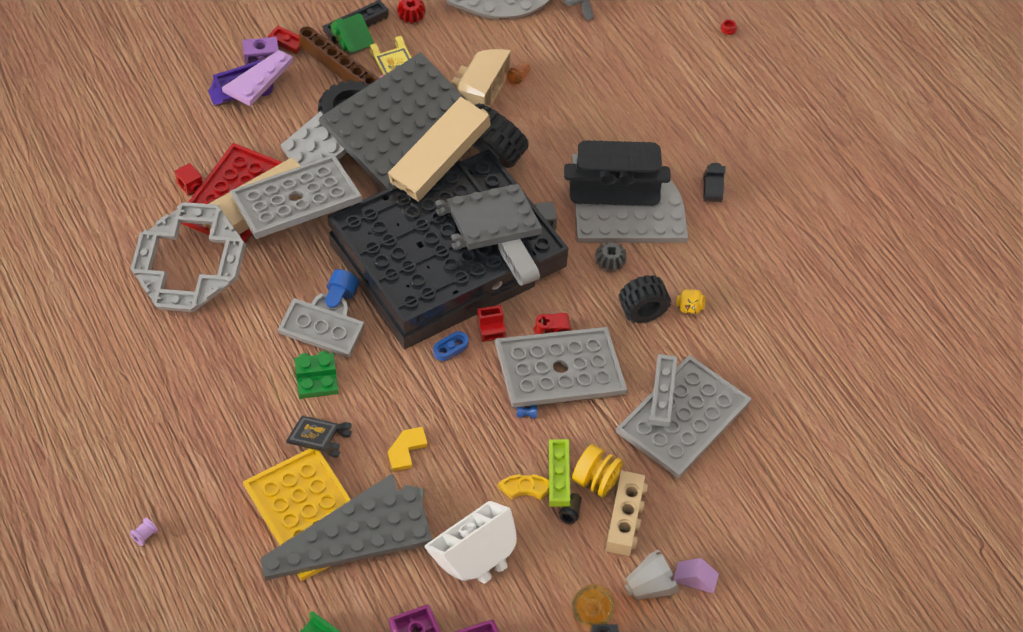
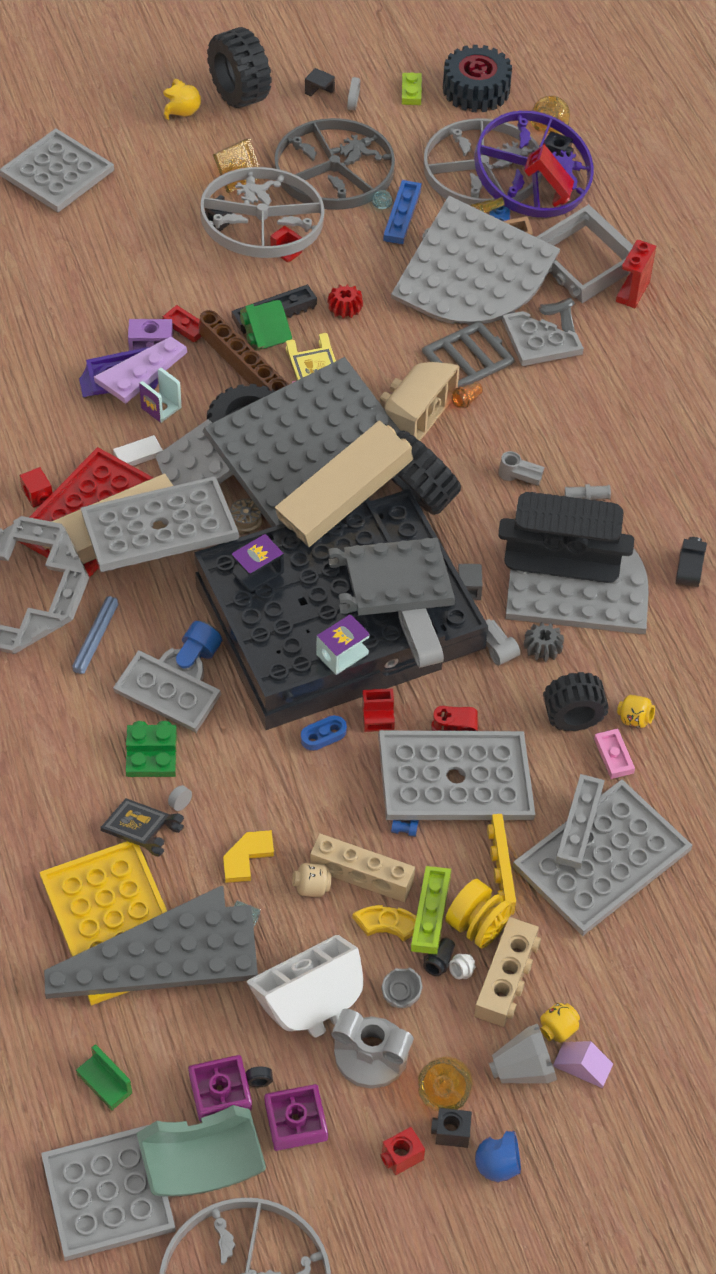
camera: 10 degrees right, 0 degrees up
none -> sand blue axle [72,596,118,674]
none -> white tile [113,435,163,466]
none -> light aqua piece [139,368,182,423]
none -> light grey tile [168,785,192,811]
none -> tan wheel [230,499,262,535]
none -> piece [232,534,284,592]
none -> black tile [245,1066,273,1087]
none -> tan head [292,863,331,897]
none -> tan brick [310,834,415,903]
none -> piece [316,615,369,675]
none -> light grey piece [331,1009,414,1089]
none -> light grey hair [381,968,423,1008]
none -> dark grey bar [422,322,515,390]
none -> white plate [449,954,476,980]
none -> light grey piece [485,619,520,666]
none -> yellow plate [487,814,516,915]
none -> light grey piece [498,451,545,485]
none -> light grey plate [502,311,584,366]
none -> yellow head [540,1003,580,1043]
none -> light grey pin [565,484,611,500]
none -> bright pink plate [594,729,635,779]

